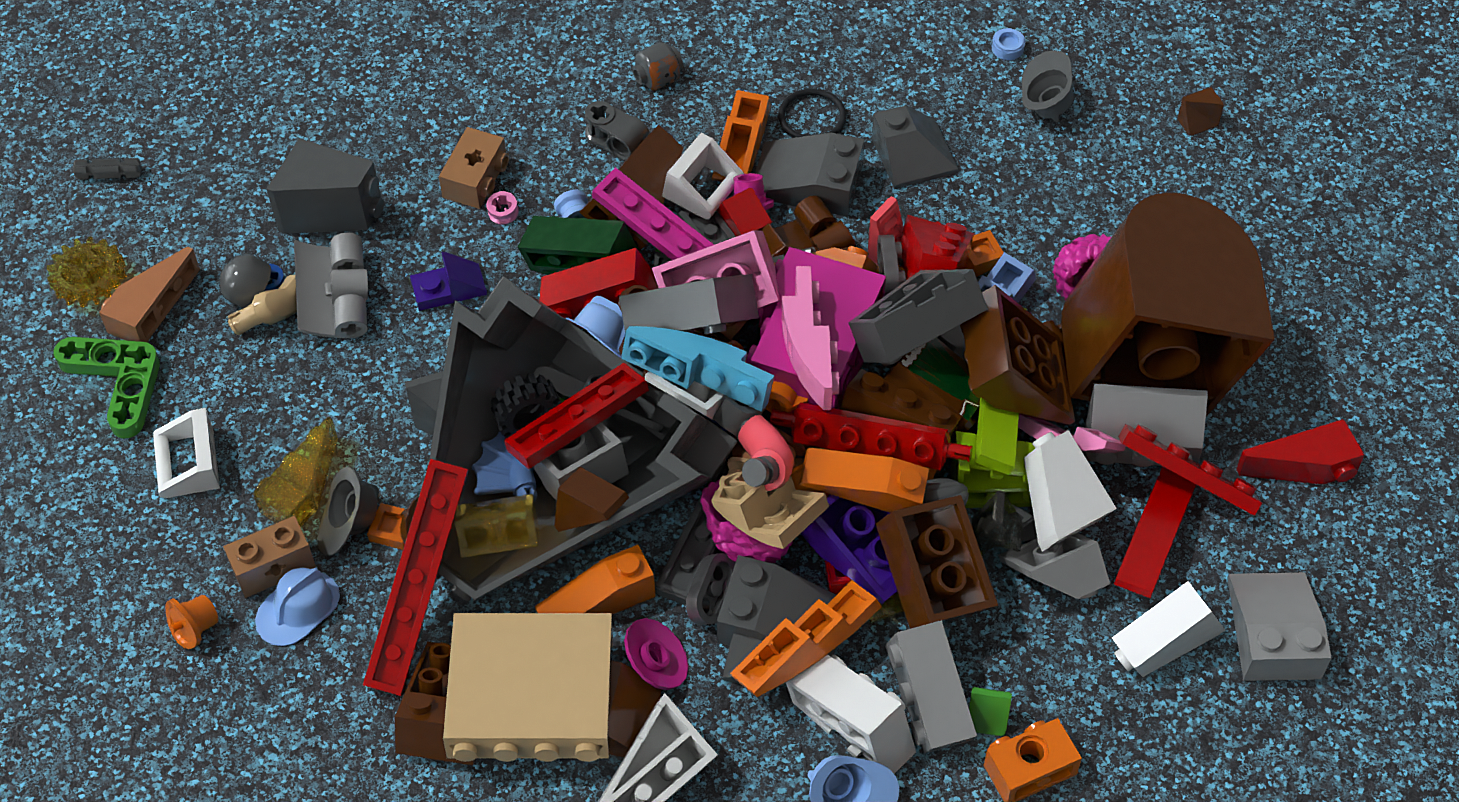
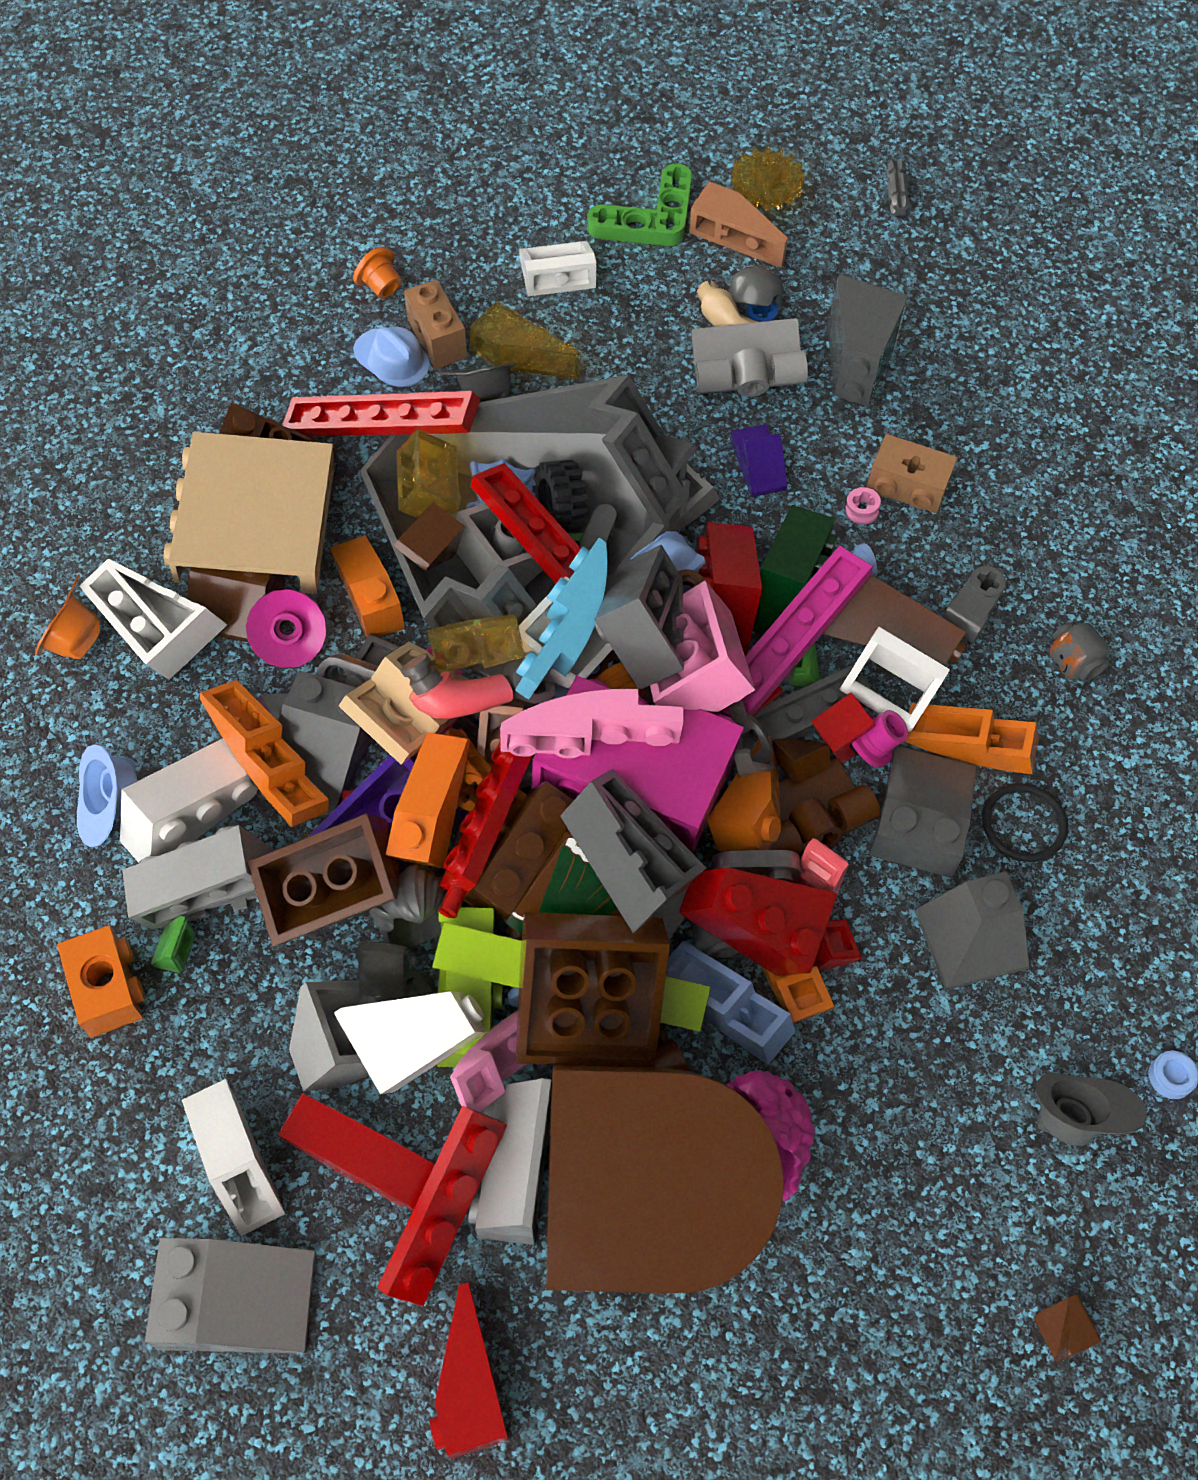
camera: 90 degrees right, 5 degrees up
none -> clear yellow slope [427,615,525,674]

